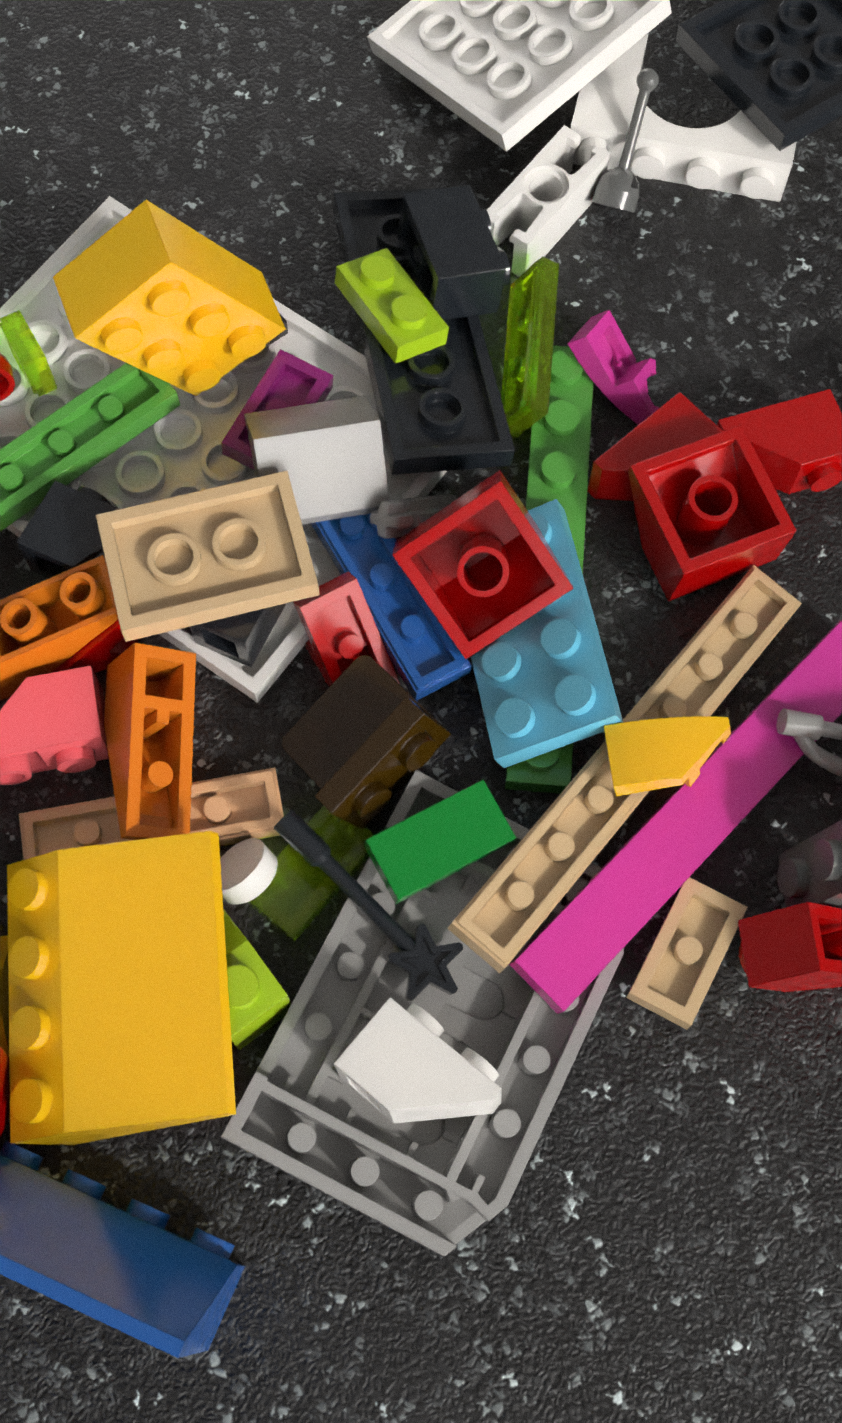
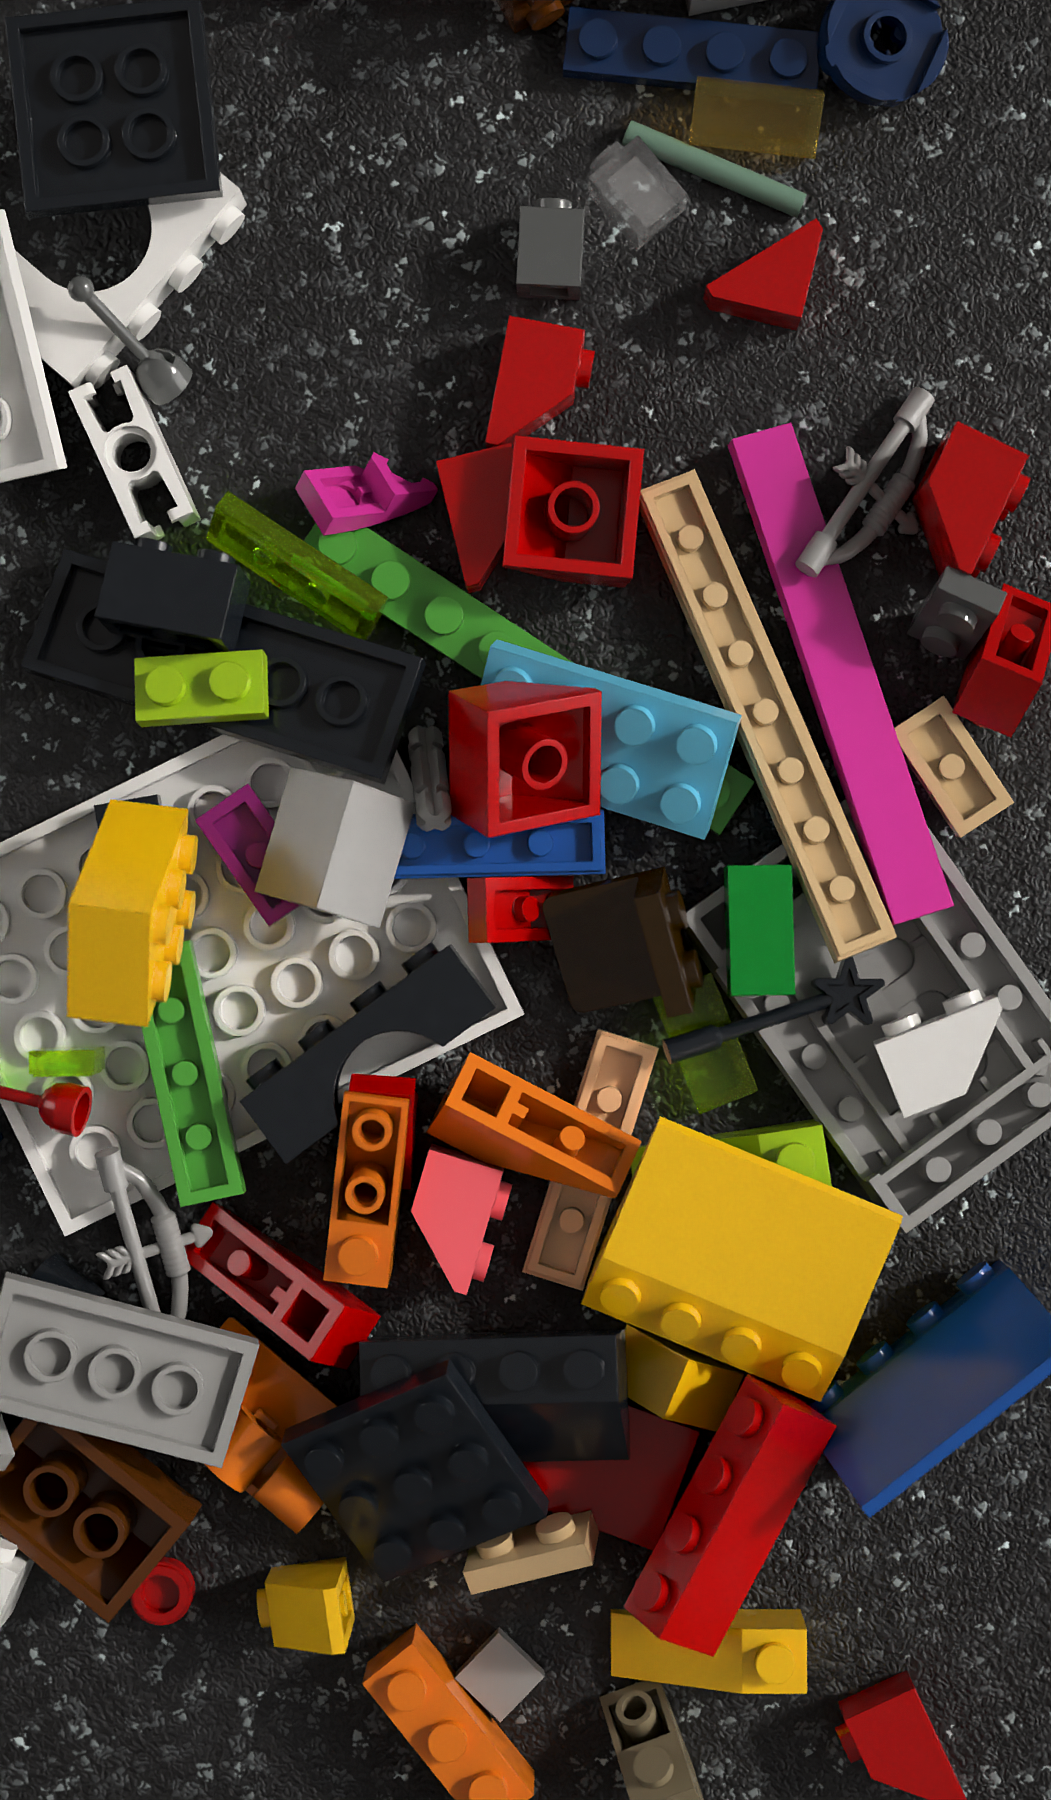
camera: 60 degrees left, 20 degrees up
tan plate [96,471,320,642] -> none
white tile [220,838,278,905] -> none
yellow slope [604,716,731,796] -> none

